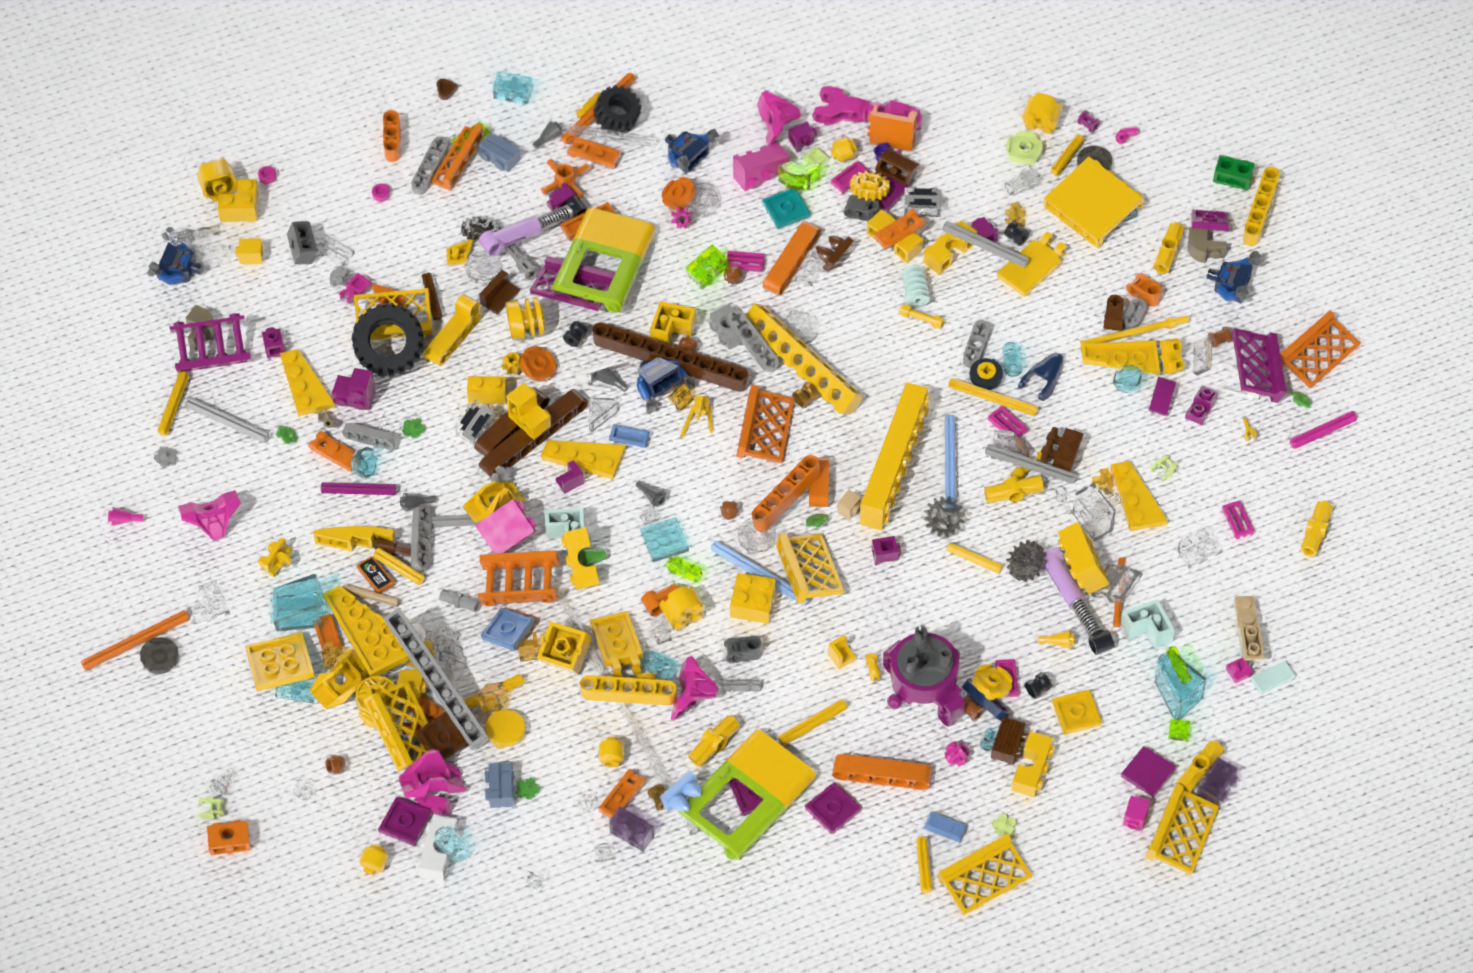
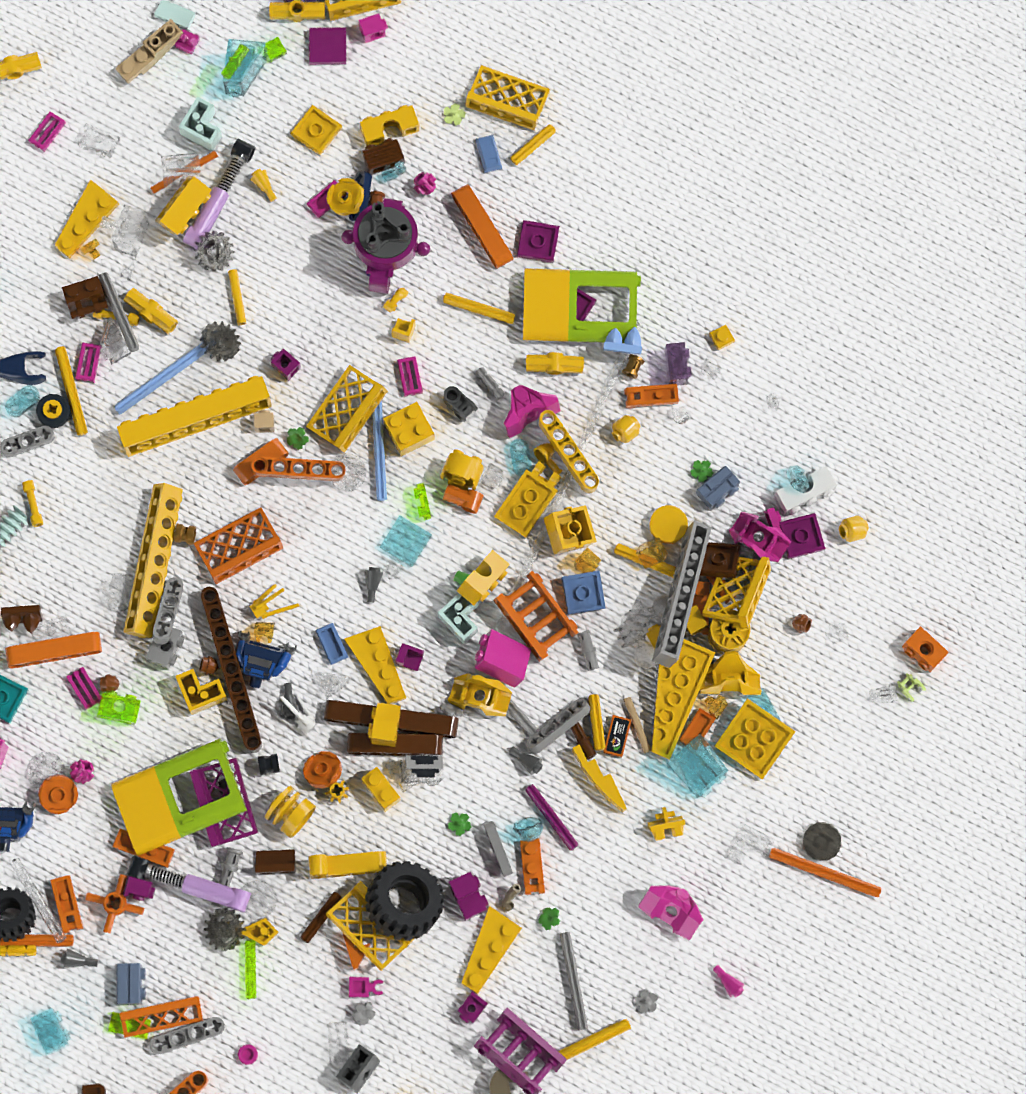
camera: 135 degrees left, 20 degrees up
dark orange plate [720,501,739,520] -> none
black wheel [1024,672,1052,699] -> none
yellowish green piece [1150,455,1178,481] -> none
none -> clear neon green axle [245,940,257,999]
none -> dark pink tile [397,356,423,397]
none -> yellow plate [709,324,735,351]

